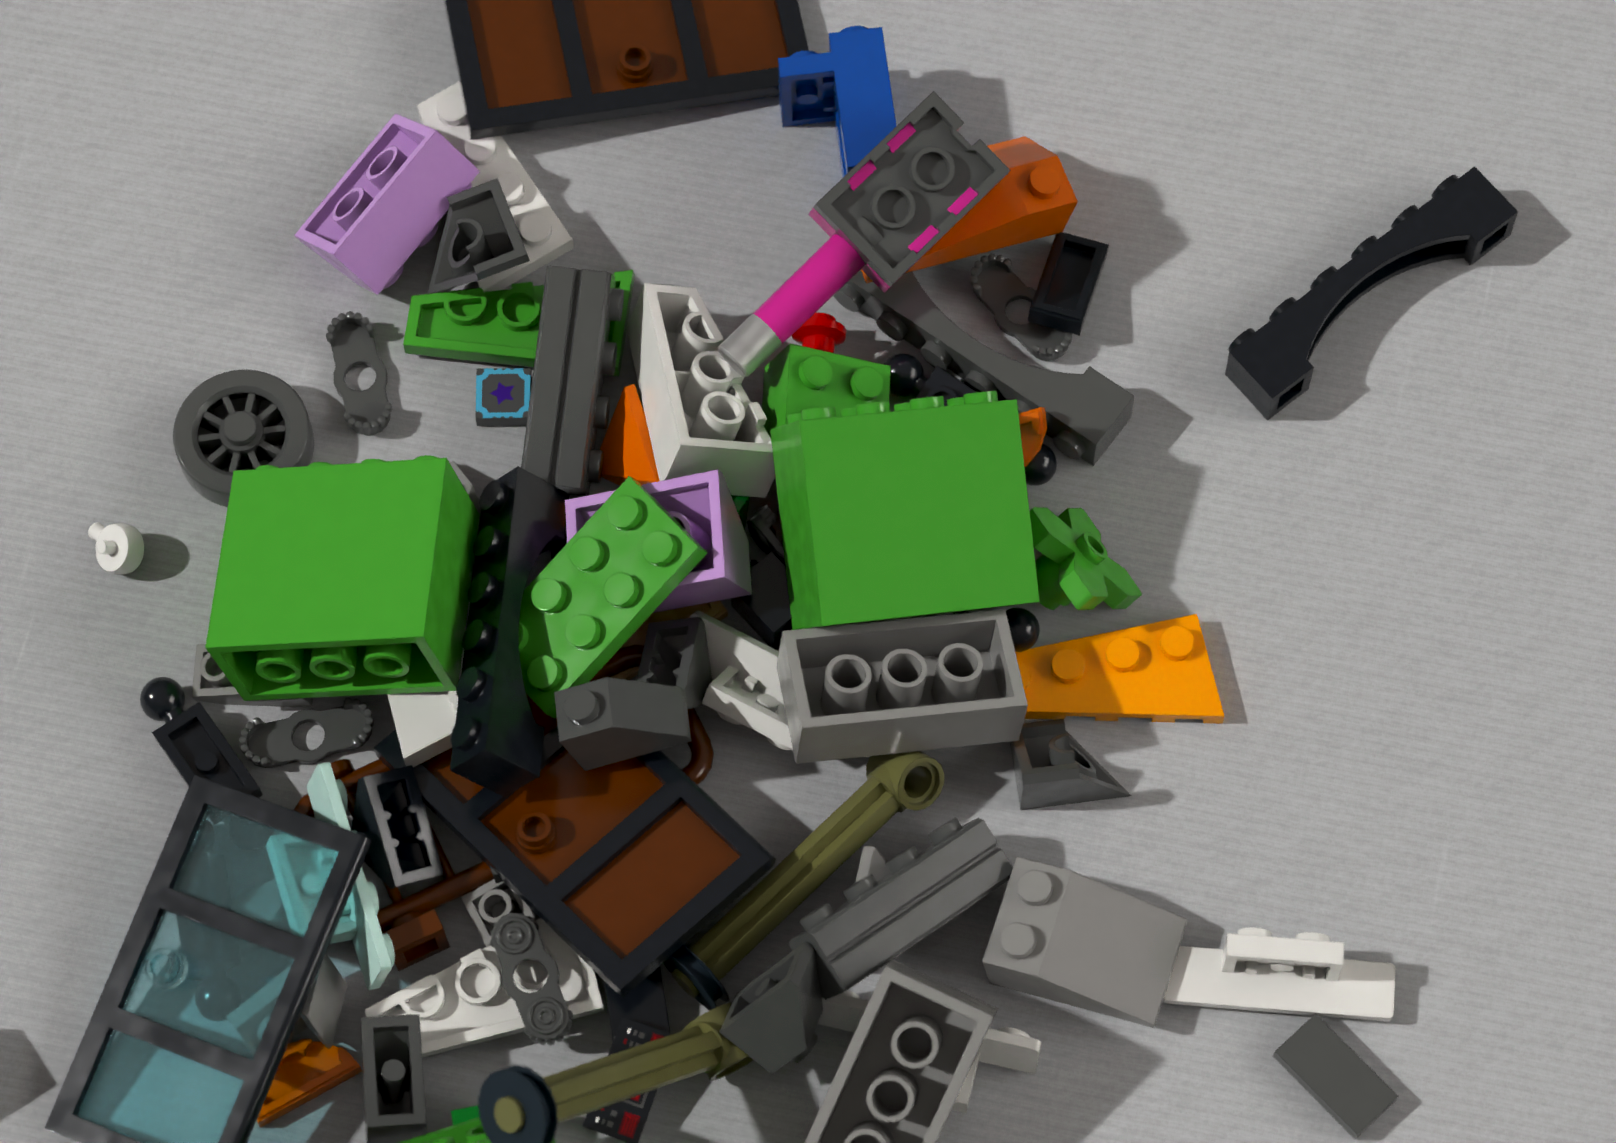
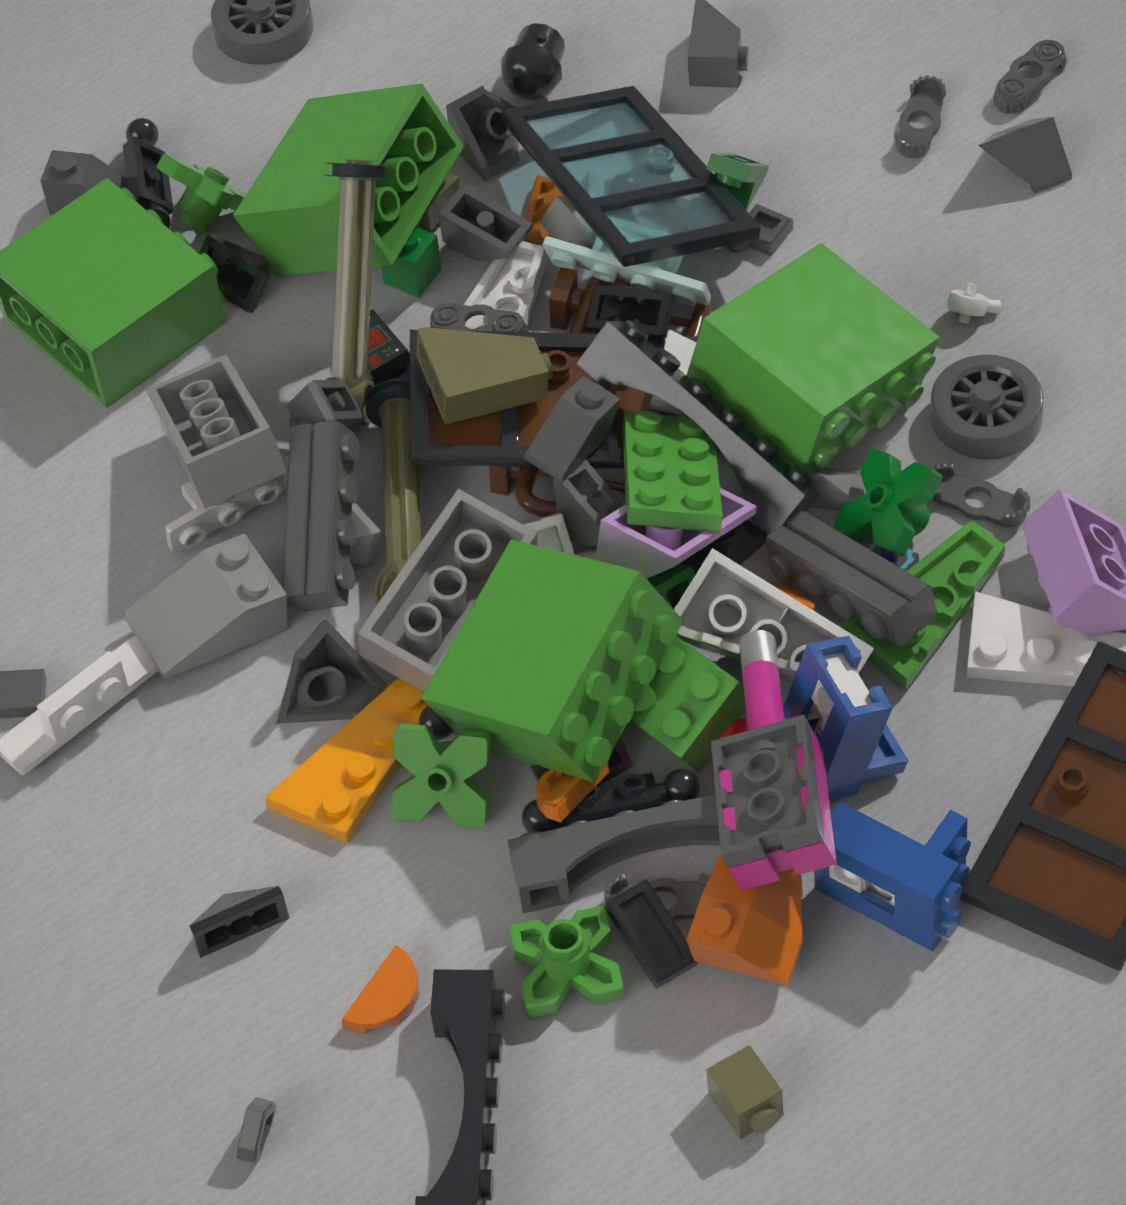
camera: 135 degrees right, 15 degrees down
black plate [140,677,276,852] -> none
dark grey slope [427,178,530,294] -> none
none -> black slope [189,886,289,958]
none -> dark grey tile [237,1097,276,1163]
none -> orange tile [341,945,419,1033]
none -> olive slope [416,327,553,425]
none -> bright green plant [509,906,625,1018]
none -> green slope [706,153,769,210]
none -> olive brick [706,1045,784,1139]
none -> dark grey tile [749,204,793,257]
none -> blue brick [783,636,908,800]
none -> green plant [833,448,942,557]

